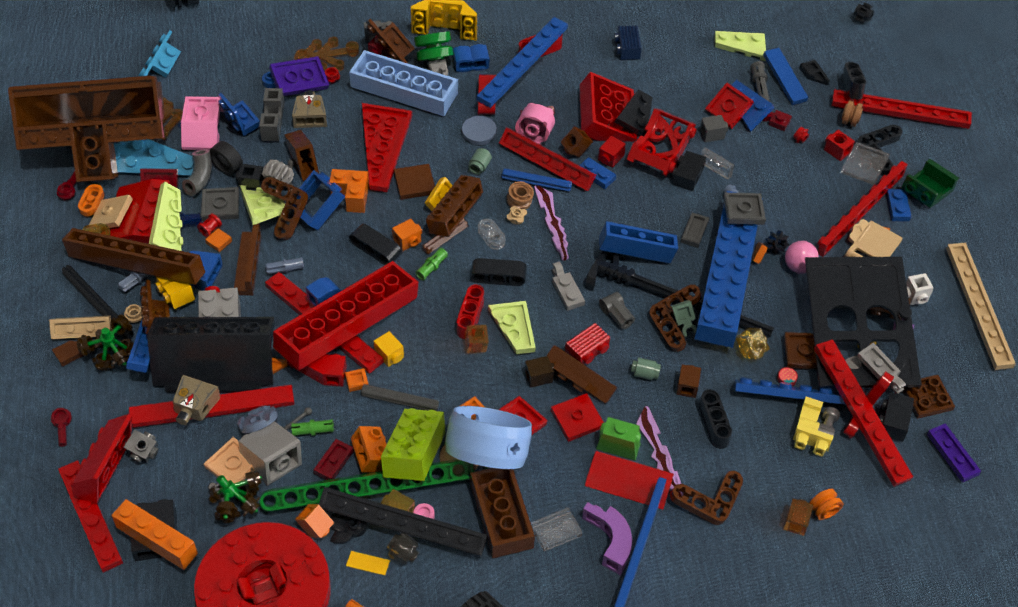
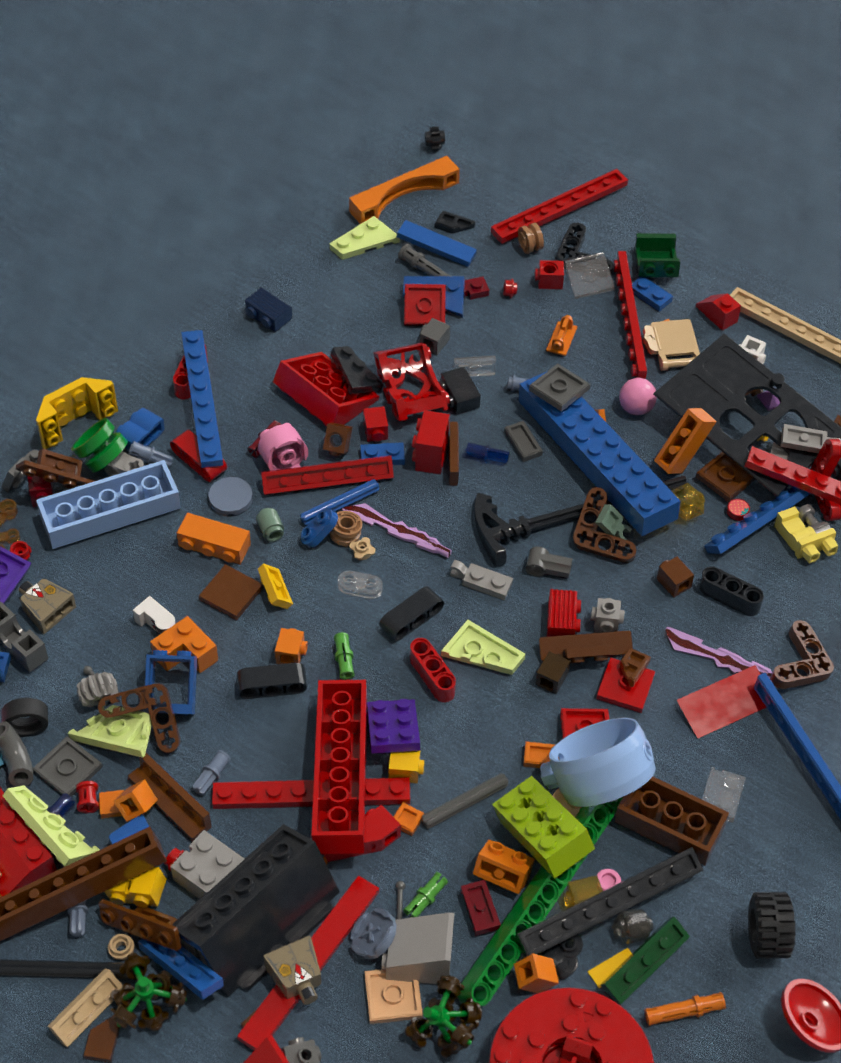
camera: 45 degrees left, 0 degrees up
black brick [236,164,264,189] -> none
reddish brown slope [284,130,319,181] -> none
blue brick [306,277,342,306] -> none
red wing [362,103,413,192] -> none
reddish brown axle [422,218,468,254] -> none
reddish brown brick [426,175,483,237] -> none
clear orange brick [465,325,489,353] -> none
medium lavender arch [582,502,632,575] -> none
bright green torso [596,417,641,461] -> none
blue brick [599,221,678,263] -> none
sand green brick [631,357,661,380] -> none
black gear [765,230,790,254] -> none
black beam [841,62,866,100] -> none
none -> orange brick [114,779,158,822]
none -> sand blue axle [128,441,173,468]
none -> white leg [133,596,175,636]
none -> orange brick [177,513,251,565]
none -> blue plate [301,508,338,548]
none -> orange arch [349,156,460,224]
none -> dark purple plate [367,699,420,753]
none -> red brick [412,410,450,475]
none -> reddish brown tile [449,422,459,486]
none -> clear blue axle [466,442,510,463]
none -> orange hinge [546,315,578,356]
none -> light grey brick [591,598,625,633]
none -> dark green plate [600,916,691,1005]
none -> reddish brown tile [619,648,651,687]
none -> orange brick [654,408,717,474]
none -> red slope [696,293,741,331]

